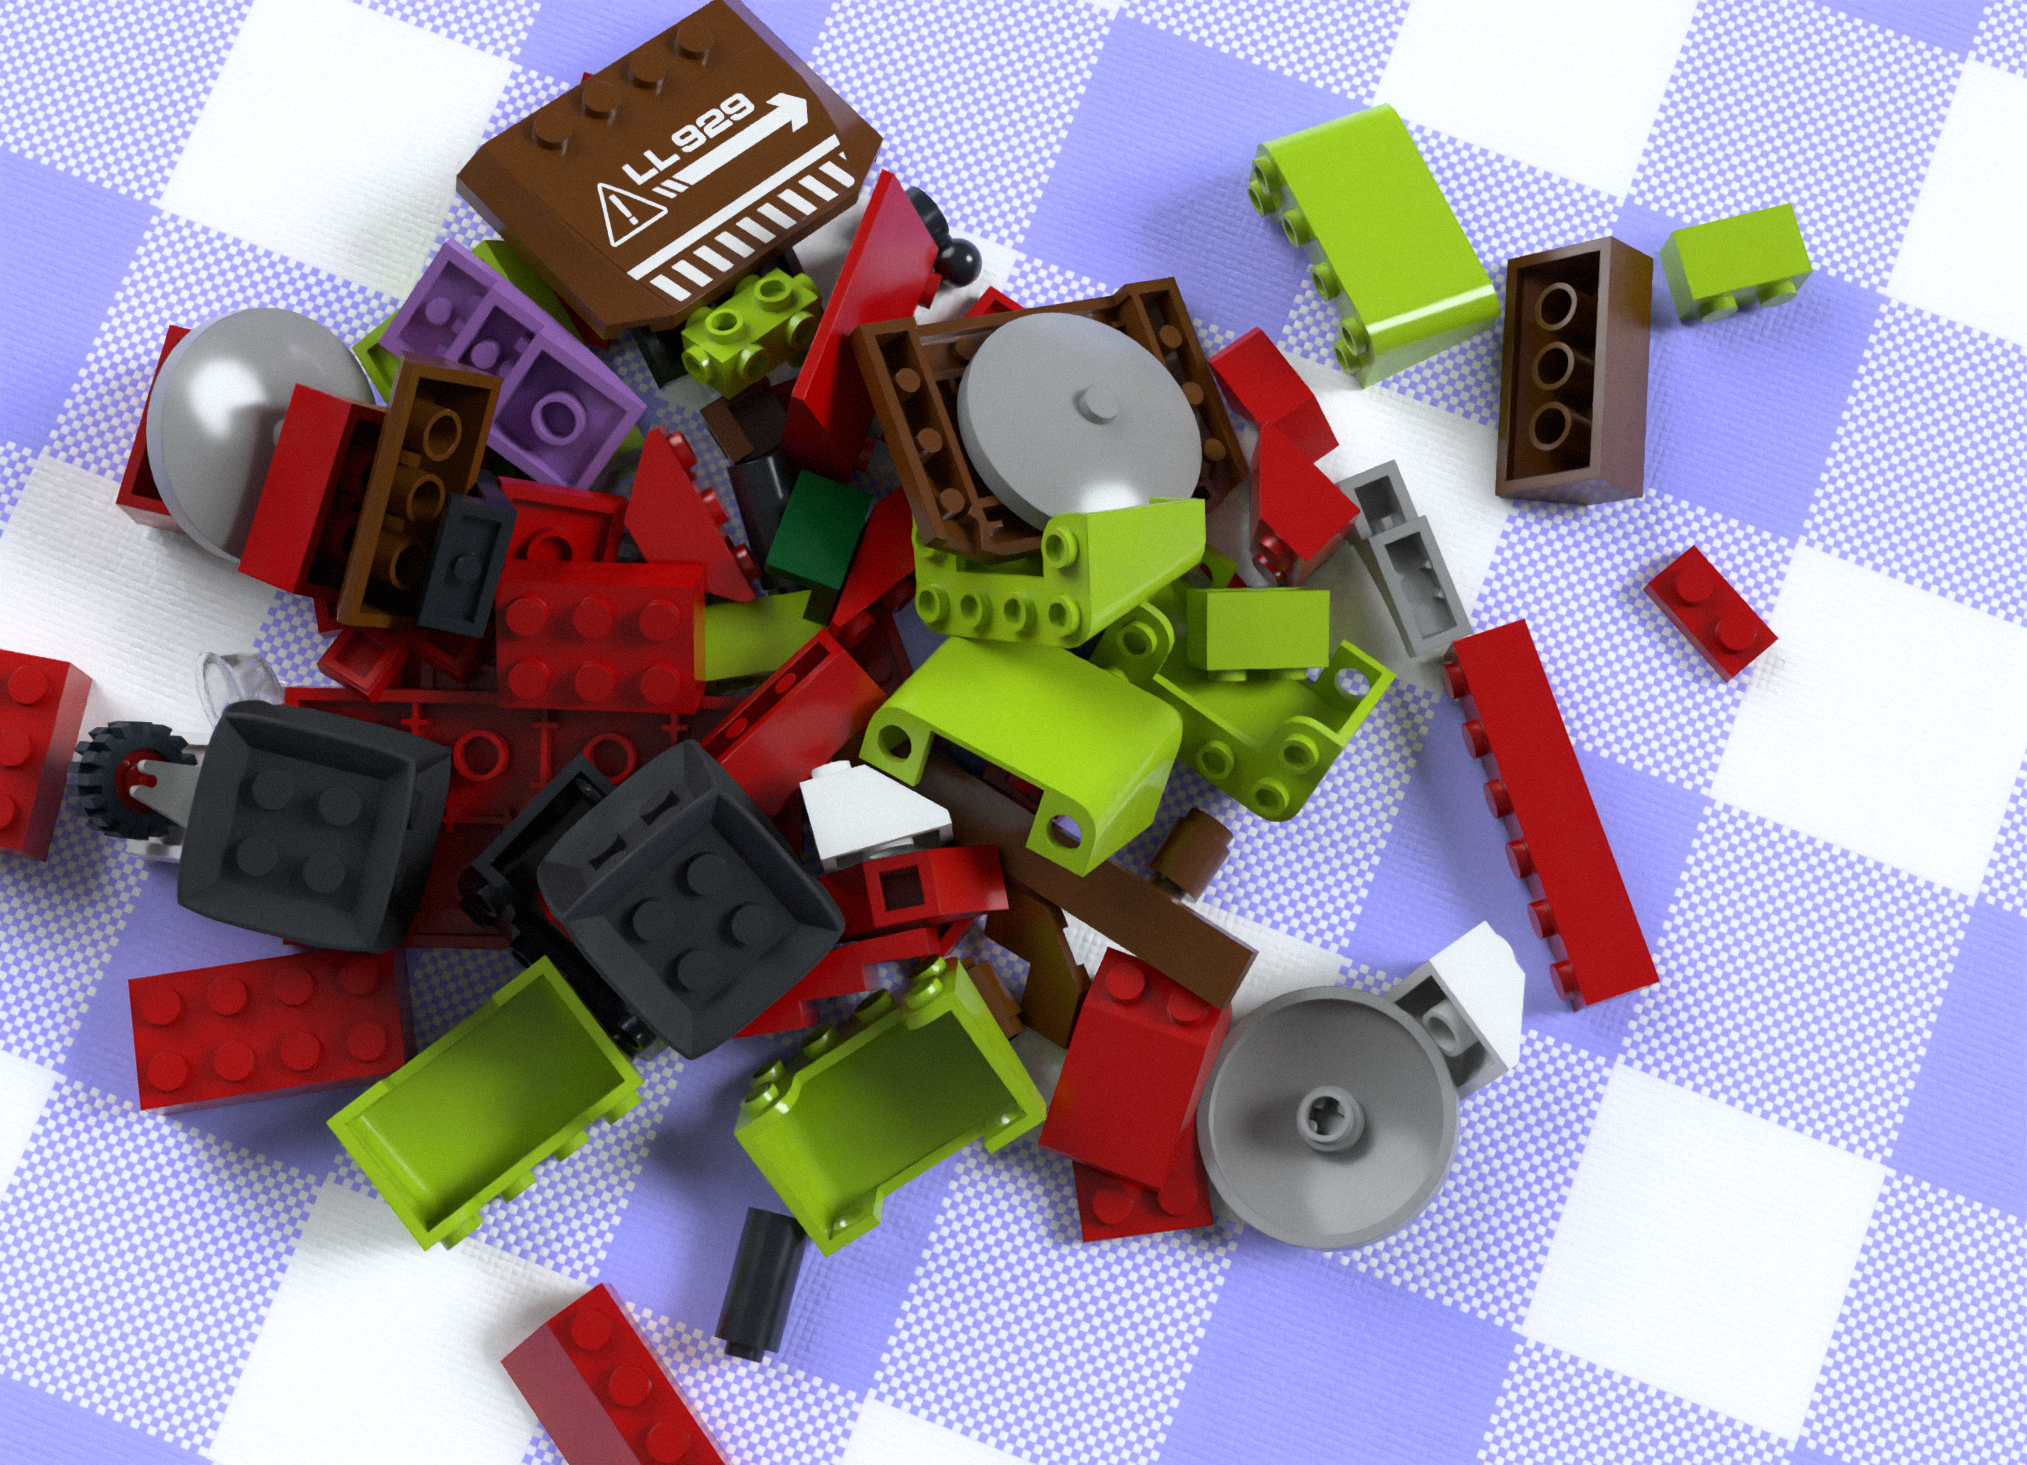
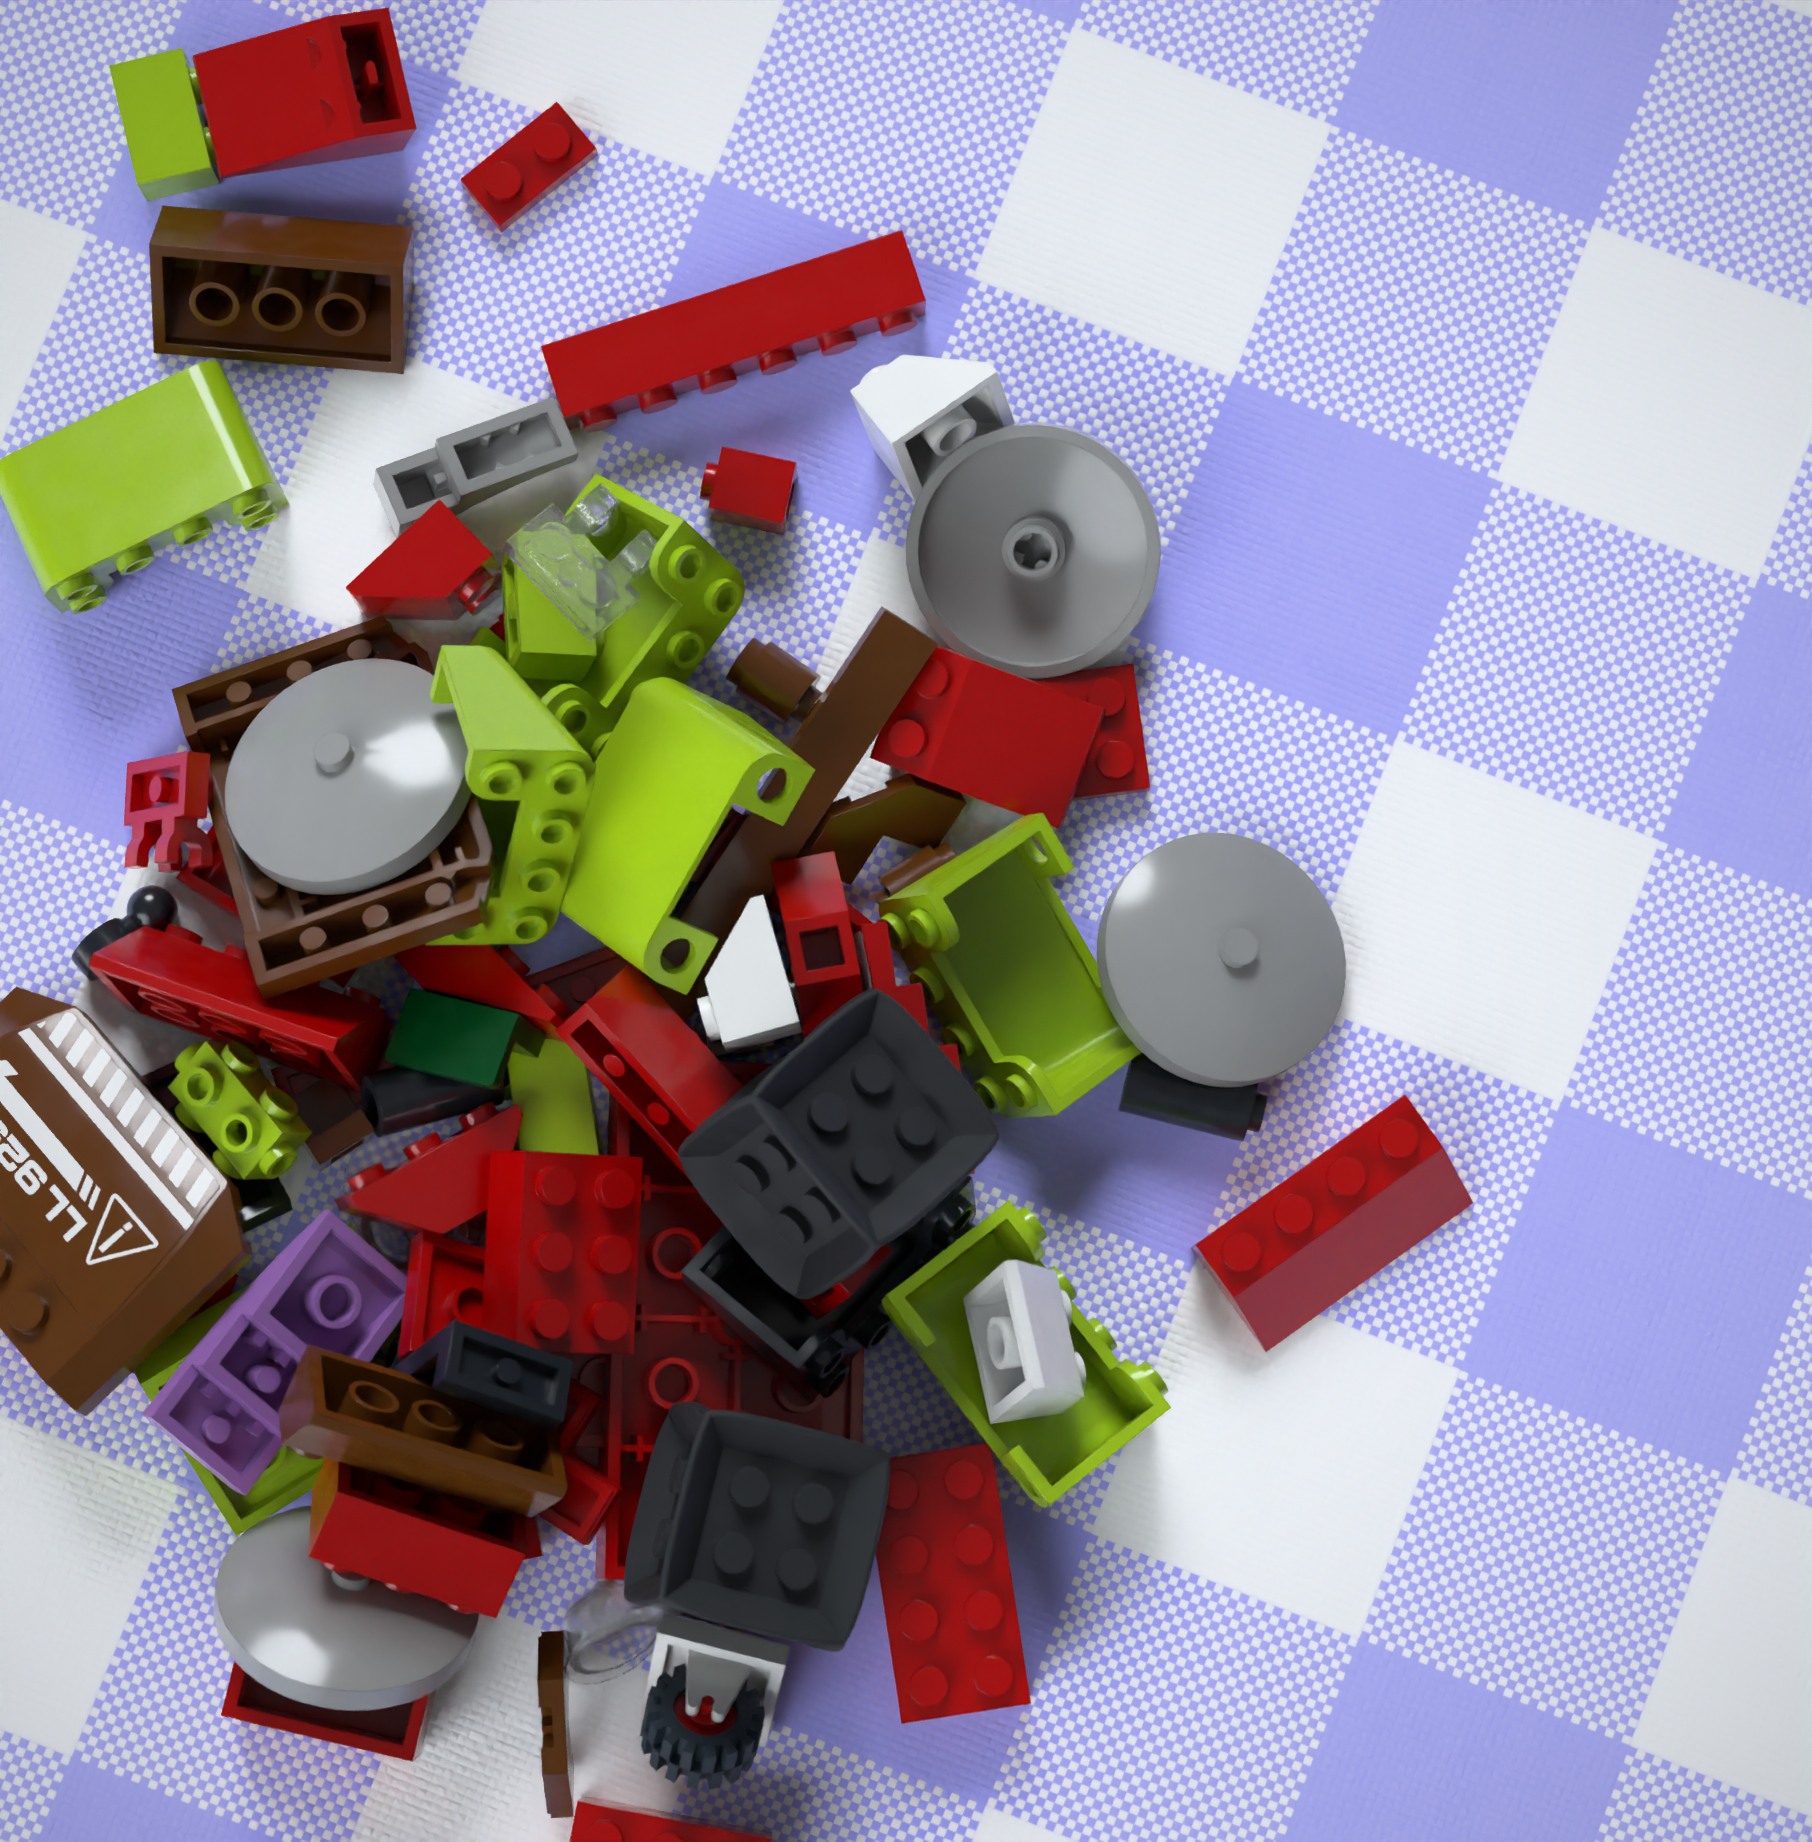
camera: 90 degrees left, 5 degrees up
red slope [1206,326,1339,463] -> none
none -> red plate [124,751,214,873]
none -> red slope [193,7,417,179]
none -> clear plate [502,483,657,642]
none -> reddish brown tile [537,1630,574,1818]
none -> red brick [700,446,798,535]
none -> white slope [963,1260,1086,1424]
none -> light grey dish [1097,833,1346,1087]

